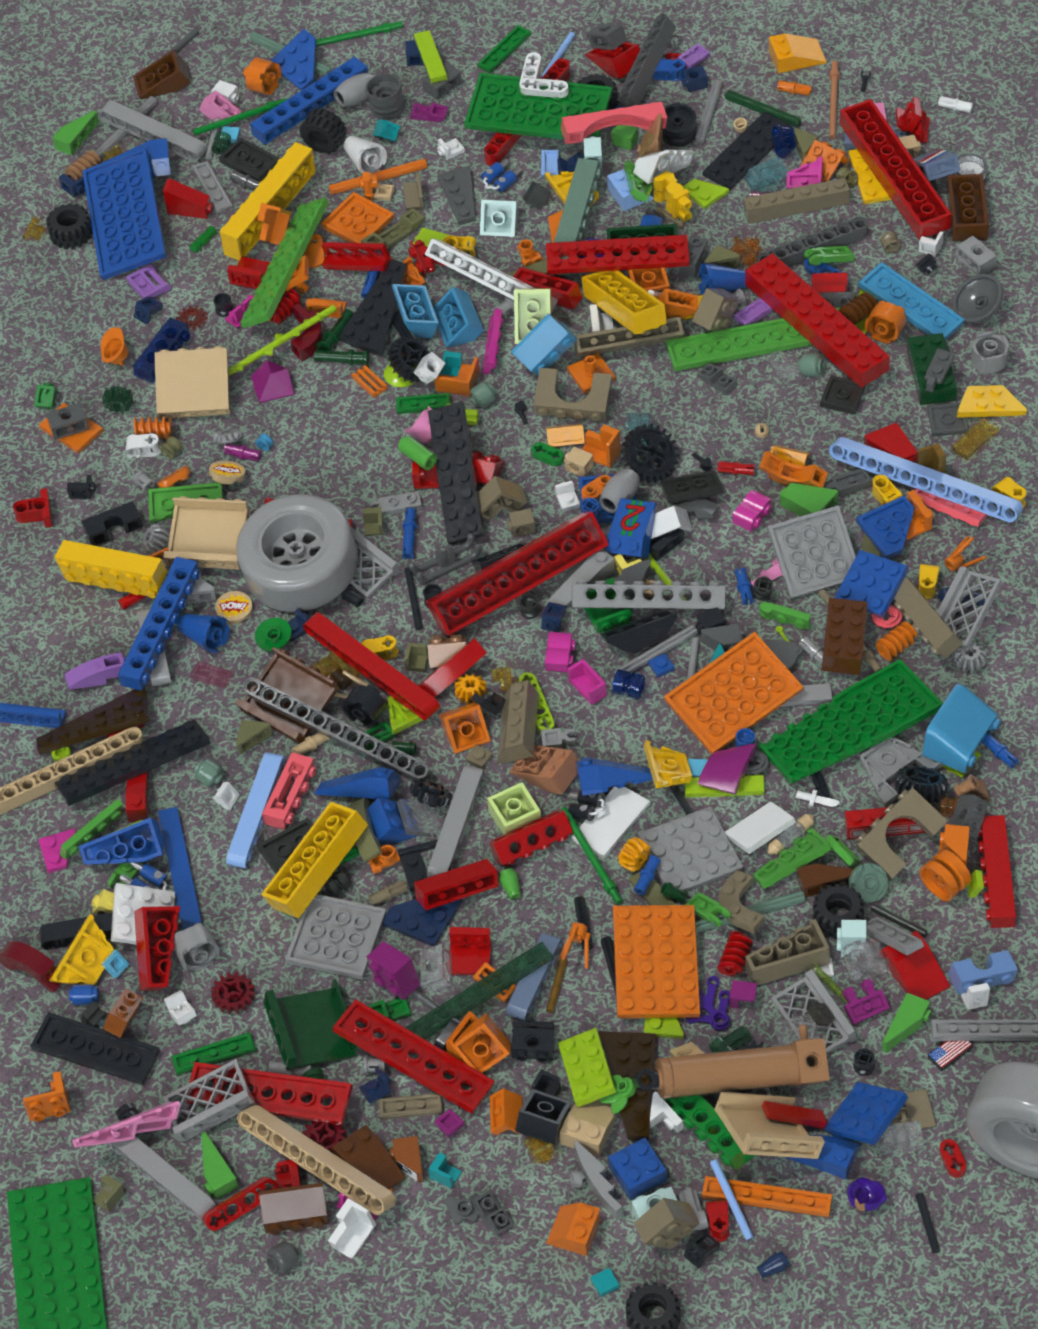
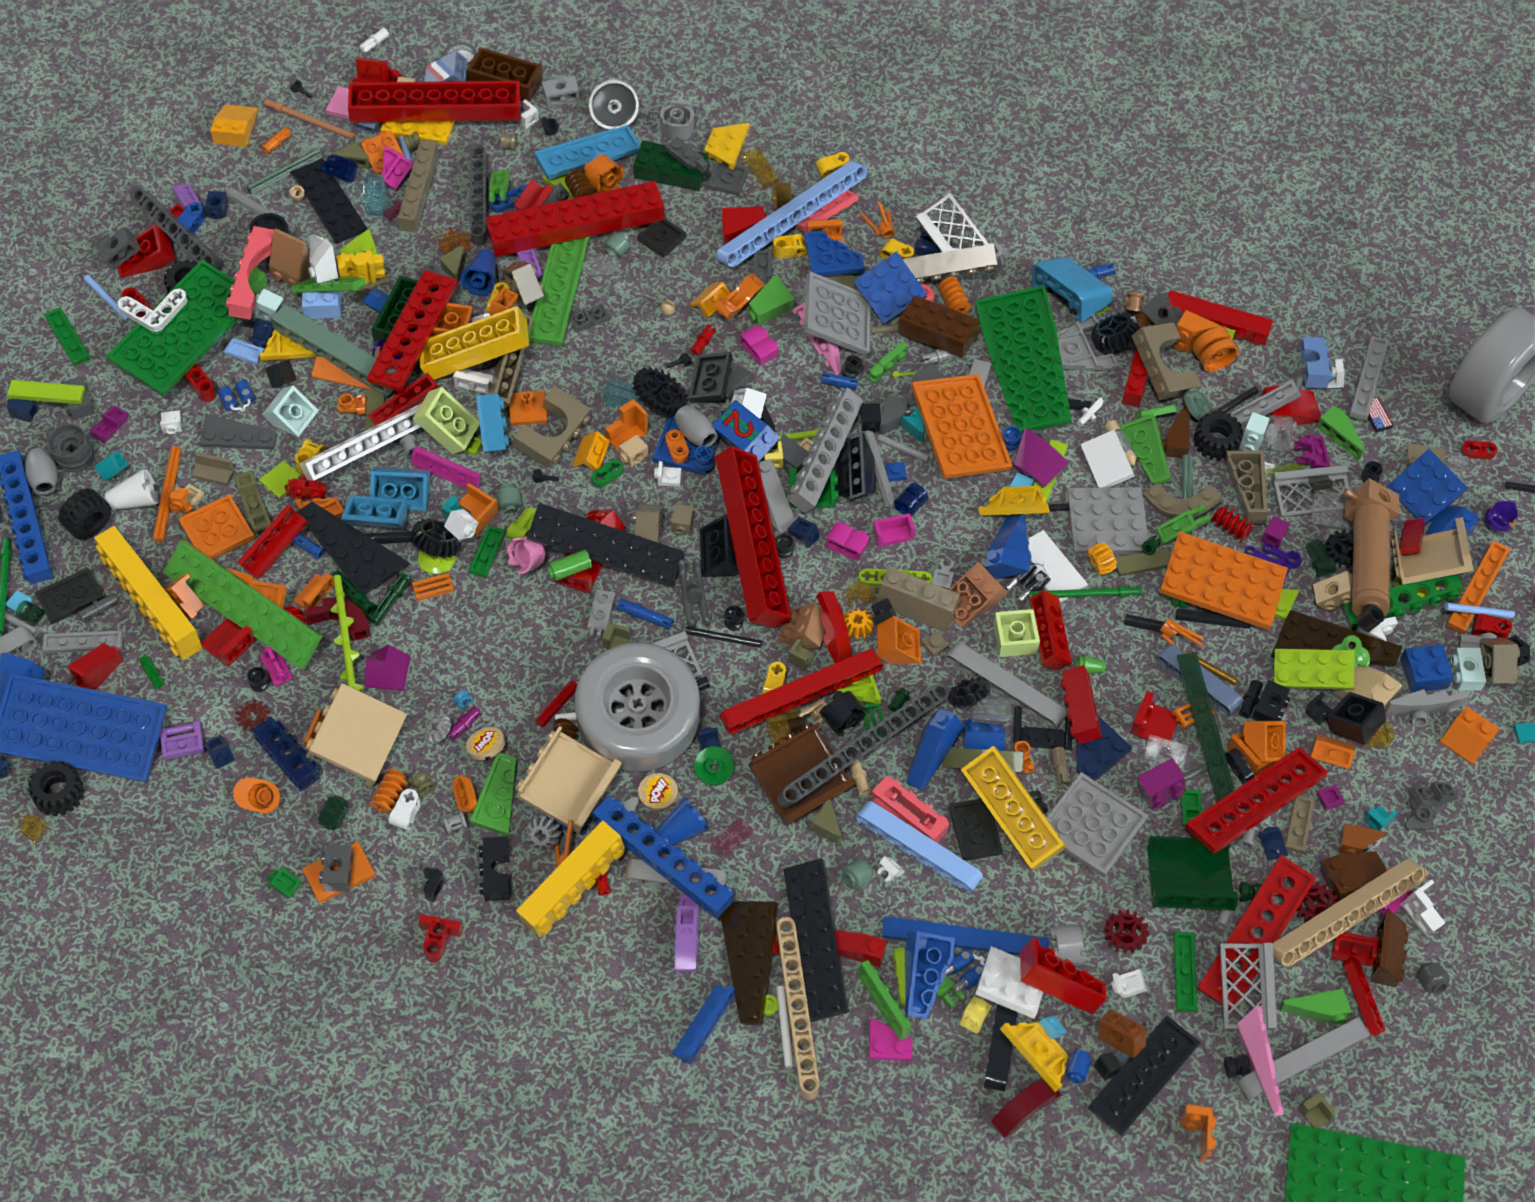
camera: 75 degrees left, 5 degrees up
blue pin [633,855,661,895] -> none

